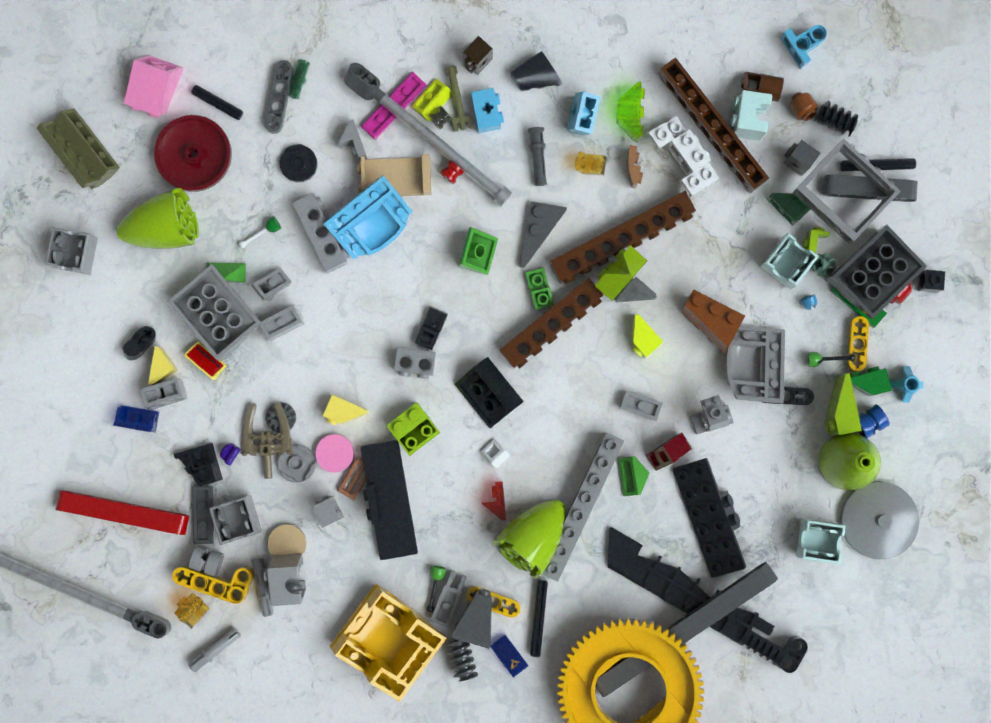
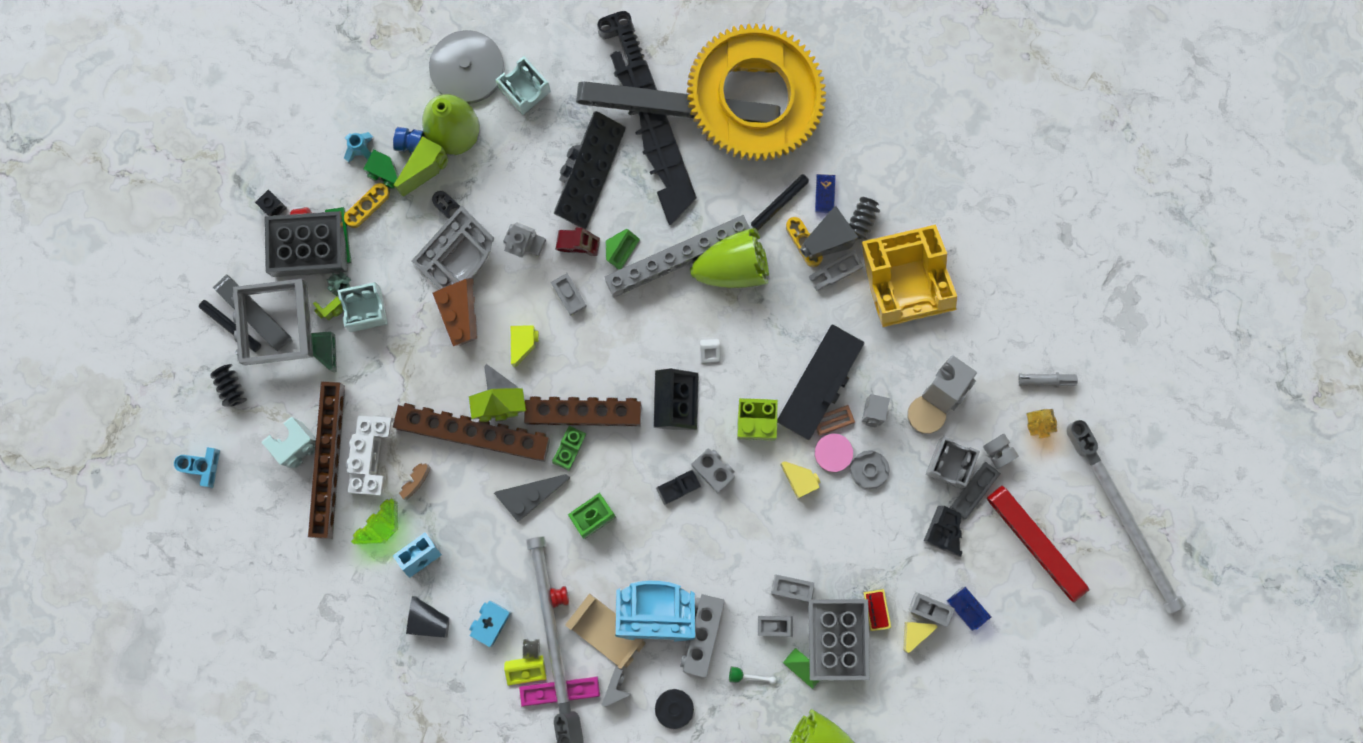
camera: 140 degrees left, 5 degrees down
black piece [123,326,156,361] -> none
yellow beam [172,565,254,604] -> none
dark purple plate [220,443,241,466] -> none
dark tan bar [242,402,293,479] -> none
light grey axle [251,558,273,617] -> none
dark grey gear [265,402,296,433] -> none
hinge [426,565,446,612] -> none
olive hinge [445,66,473,132] -> none
dark brown brick [463,35,493,75] -> none
clear red slope [481,481,506,521] -> none
dark grey pin [527,127,547,186] -> none
clear yellow bracket [575,151,607,175] -> none
reddish brown piece [741,72,784,102] -> none
dark grey brick [783,140,821,176] -> none
dark orange head [789,92,818,121] -> none
dark azure hinge [801,294,818,310] -> none
hinge [808,352,856,367] -> none

